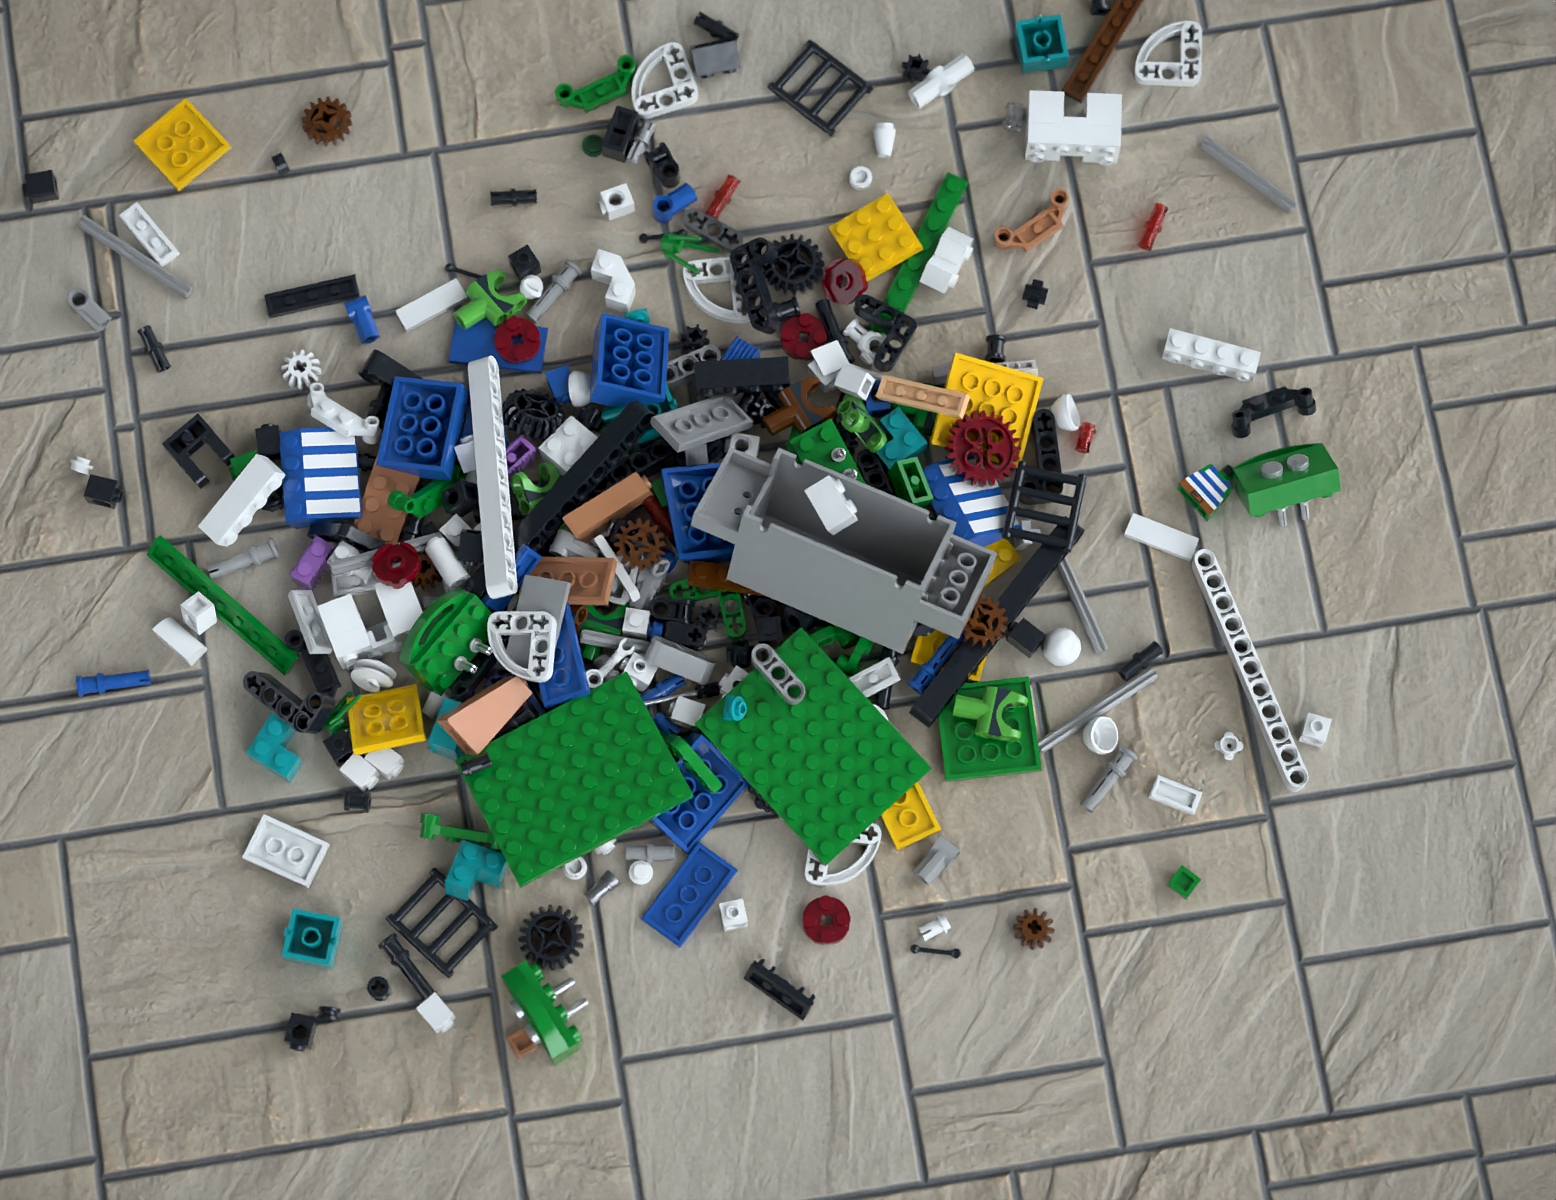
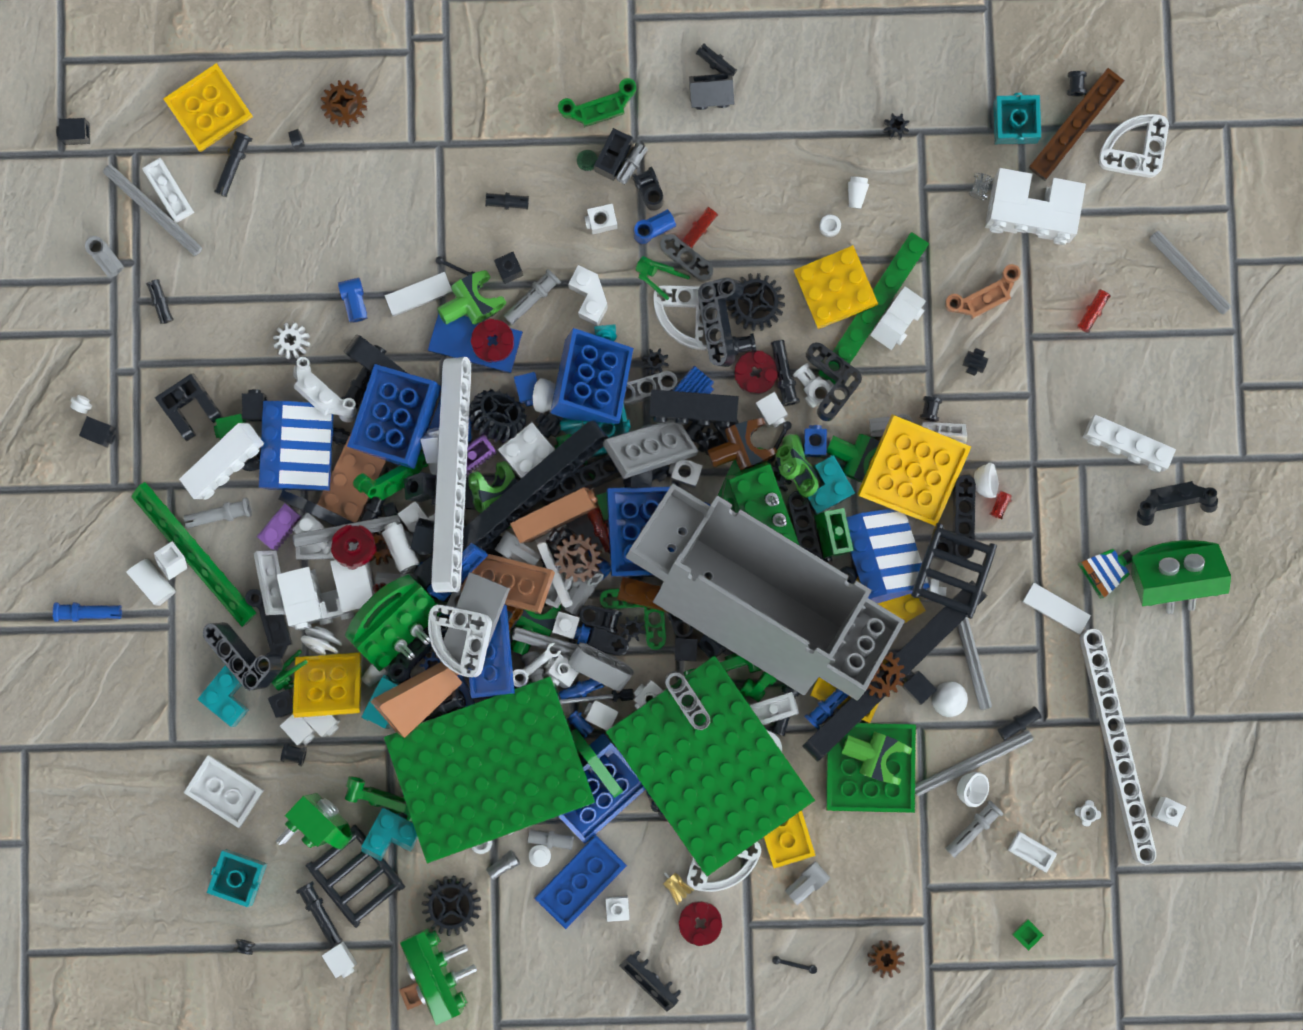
camera: 10 degrees right, 10 degrees up
black tile [264,274,360,318] -> none
black brick [284,1012,318,1052] -> none
black bush [367,976,391,1001] -> none
black pin [460,752,492,777] -> none
white tile [520,275,543,299] -> none
white beam [632,42,698,119] -> none
black hinge [639,229,687,244] -> none
teal plate [722,695,747,721] -> none
black gear [726,639,754,669] -> none
black bar [767,39,874,137] -> none
white brick [804,475,858,535] -> none
white piece [810,340,883,379] -> none
dark red plate [822,258,868,304] -> none
white brick [834,364,875,401] -> none
light nougat plate [876,375,970,419] -> none
white piece [908,53,974,109] -> none
white pin [918,915,951,941] -> none
dark red gear [944,410,1021,487] -> none
none -> black pin [214,131,253,197]
none -> green piece [276,793,352,850]
none -> pearl gold piece [663,873,694,905]

